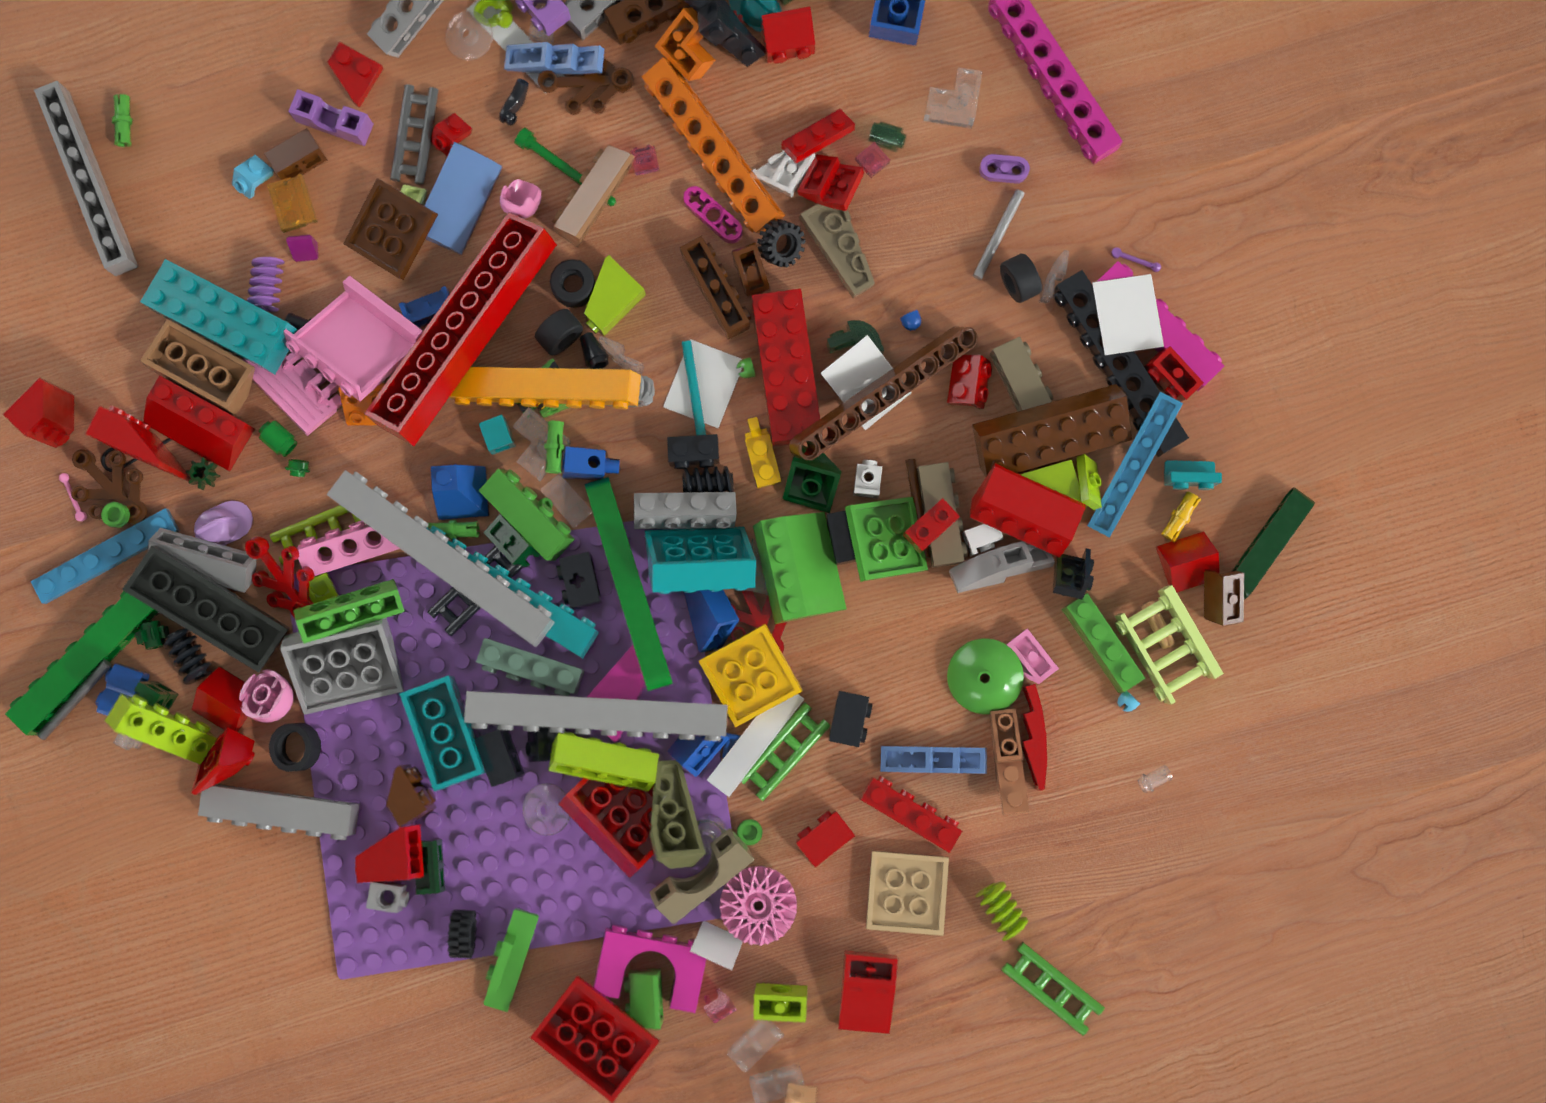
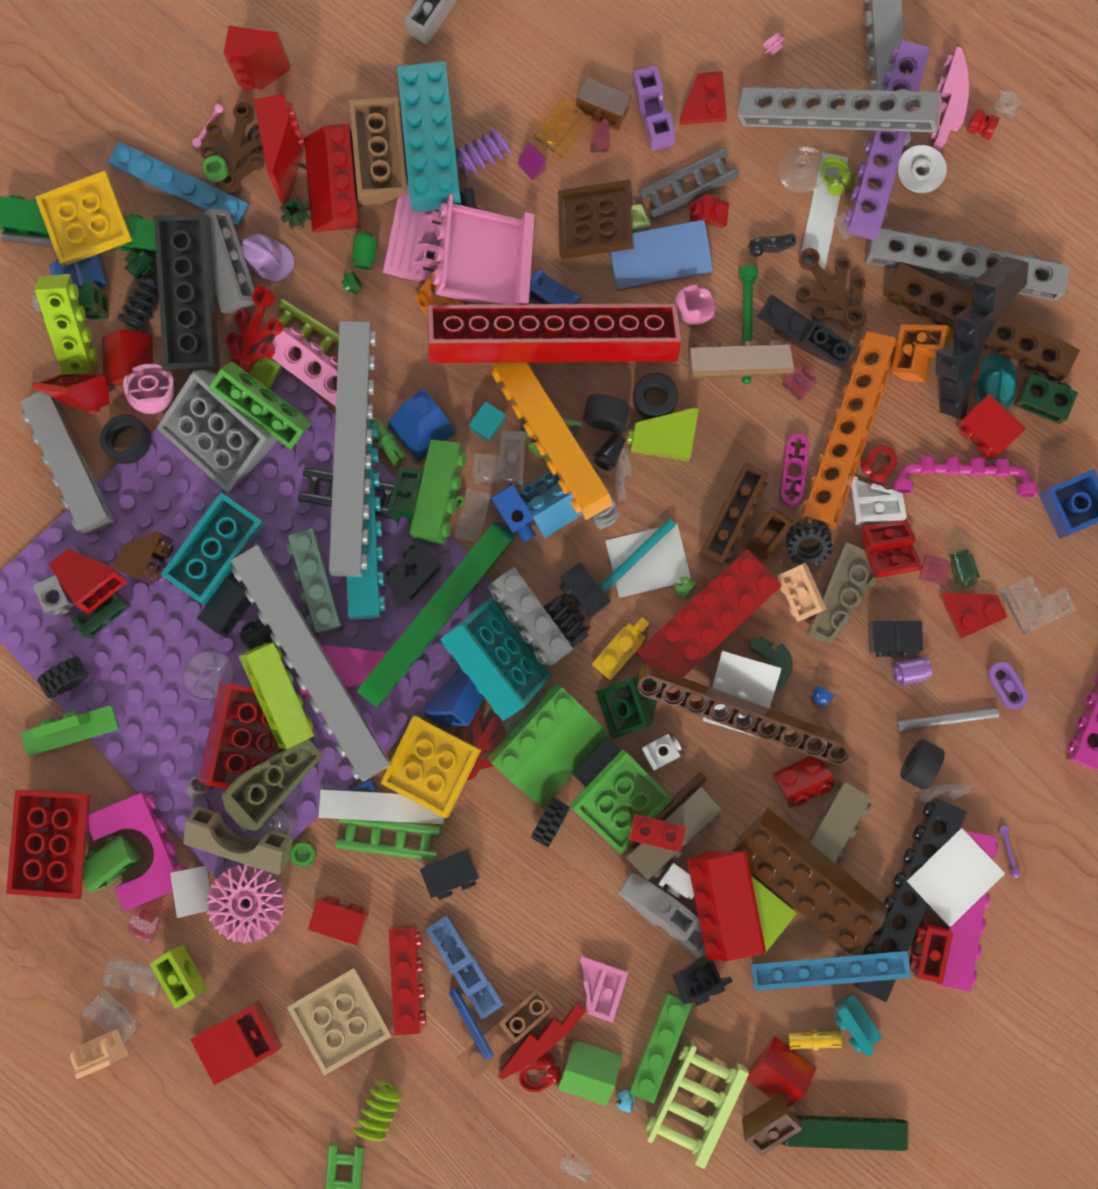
camera: 60 degrees right, 0 degrees up
medium azure bracket [232,155,274,199] -> none
medium blue slope [504,42,604,74] -> none
bright green pin [544,421,565,474] -> none
blue panel [667,735,730,777] -> none
red plate [781,109,855,164] -> none
bright green dish [947,638,1024,714] -> none
lime plate [1076,454,1102,510] -> none
none -> yellow plate [35,171,133,267]
none -> light grey hinge [186,777,209,799]
none -> blue bar [449,988,494,1060]
none -> dark azure slope [518,471,582,538]
none -> red piece [519,1052,561,1092]
none -> black tyre [530,797,570,847]
none -> bright green slope [557,1038,622,1106]
none -> clear pink slope [590,119,610,153]
none -> black slope [757,295,855,369]
none -> light nougat bracket [777,563,826,622]
none -> red piece [860,445,897,483]
none -> black brick [868,621,923,657]
none -> medium lavender brick [892,656,932,686]
none -> dark pink bar [893,456,1038,498]
none -> red wing [939,593,1008,639]

